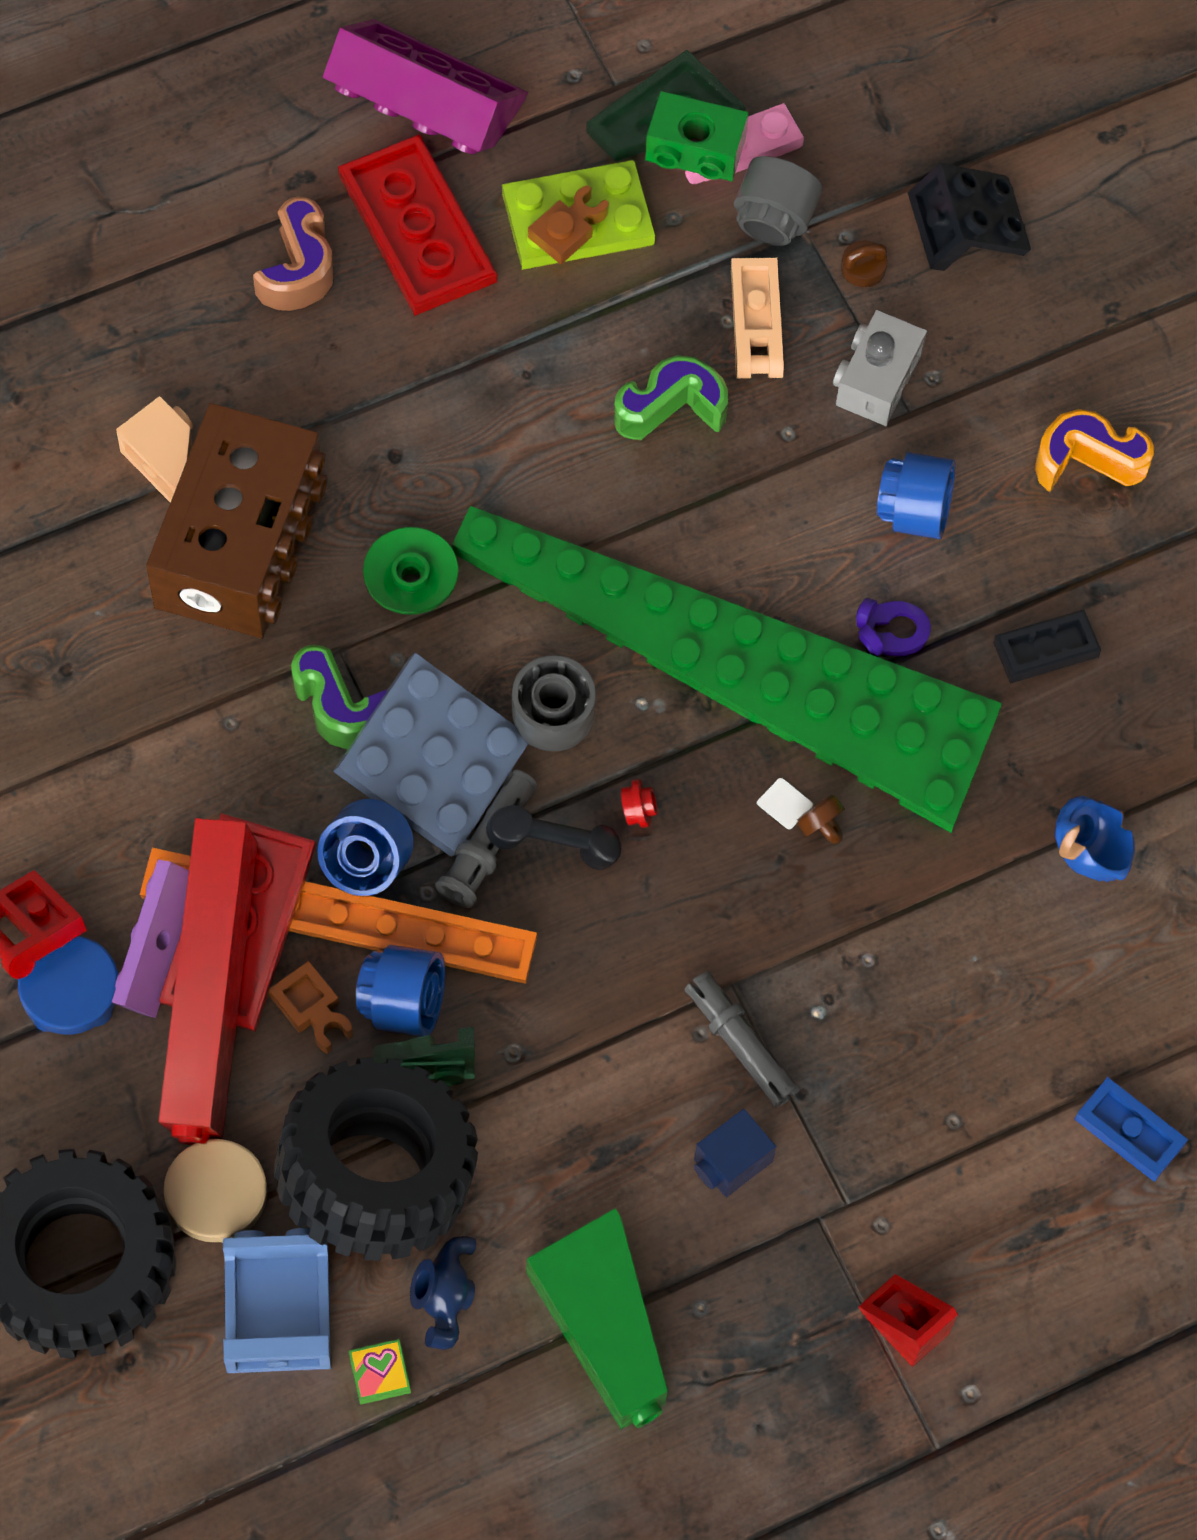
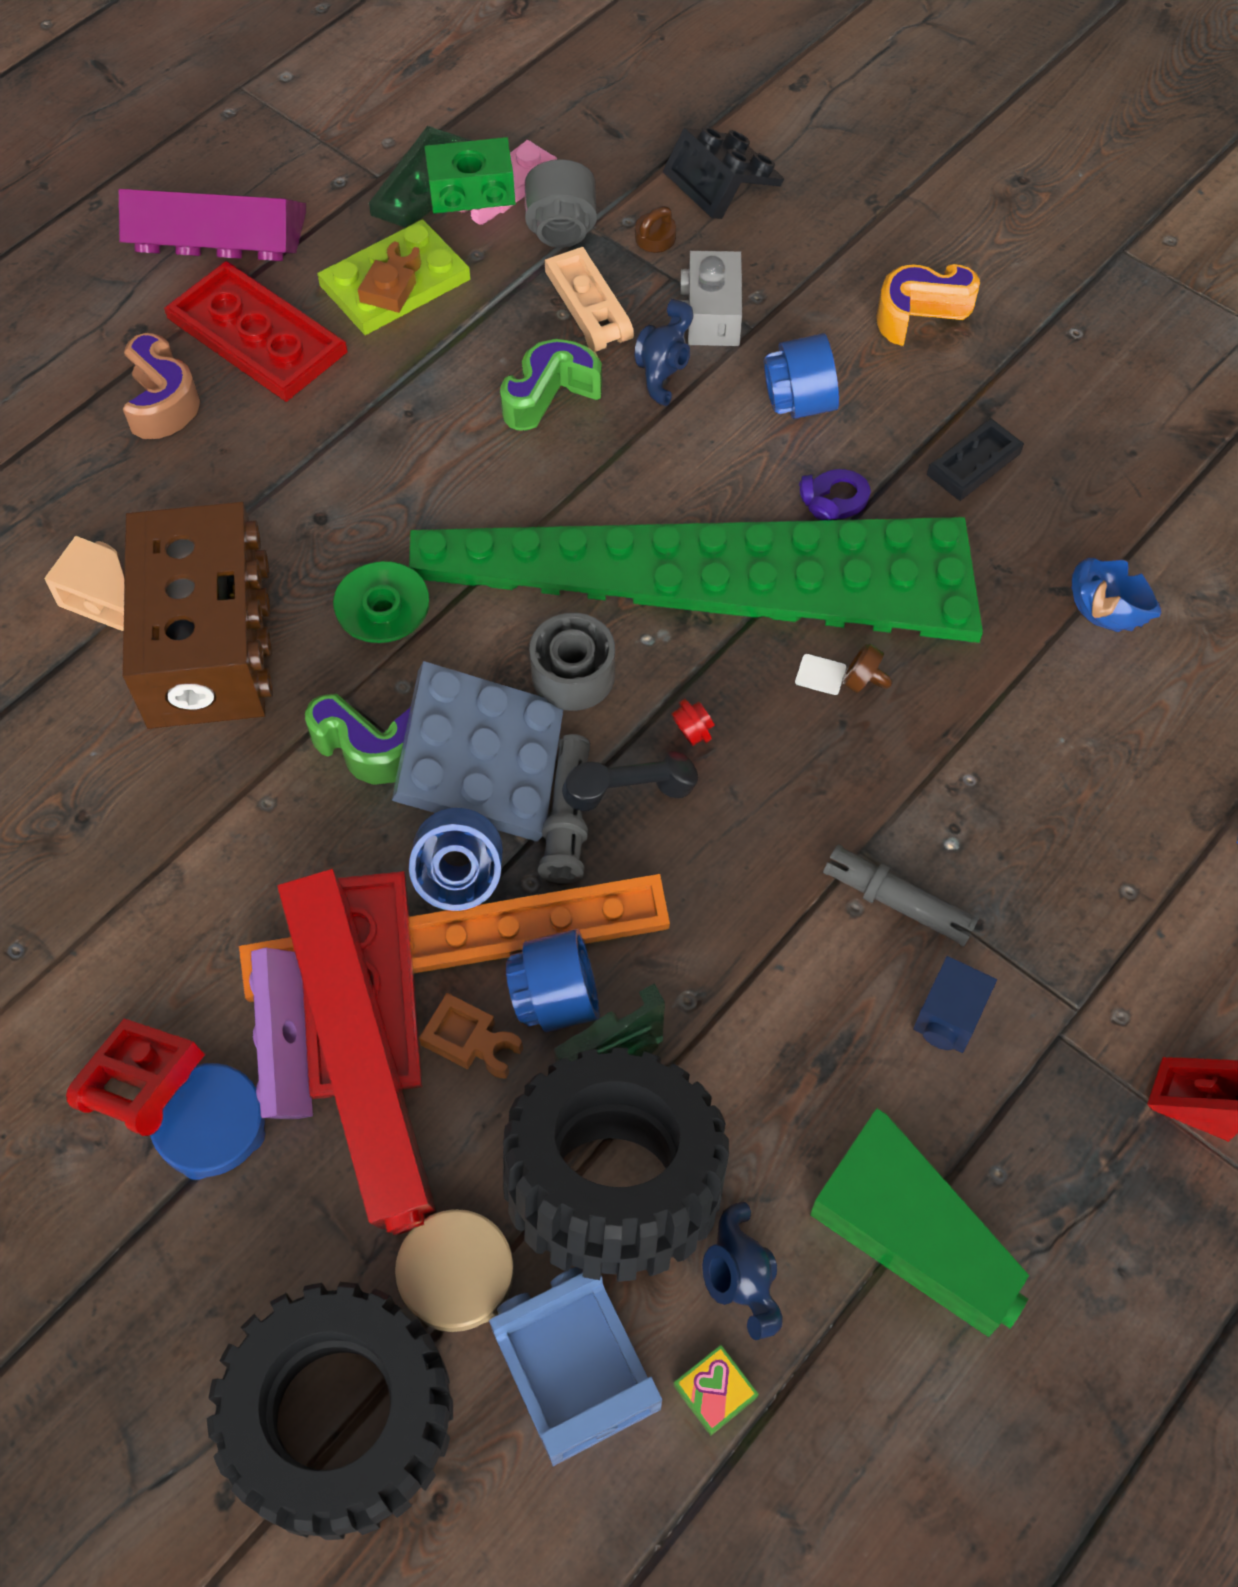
camera: 20 degrees left, 5 degrees down
none -> dark blue piece [634,299,694,406]

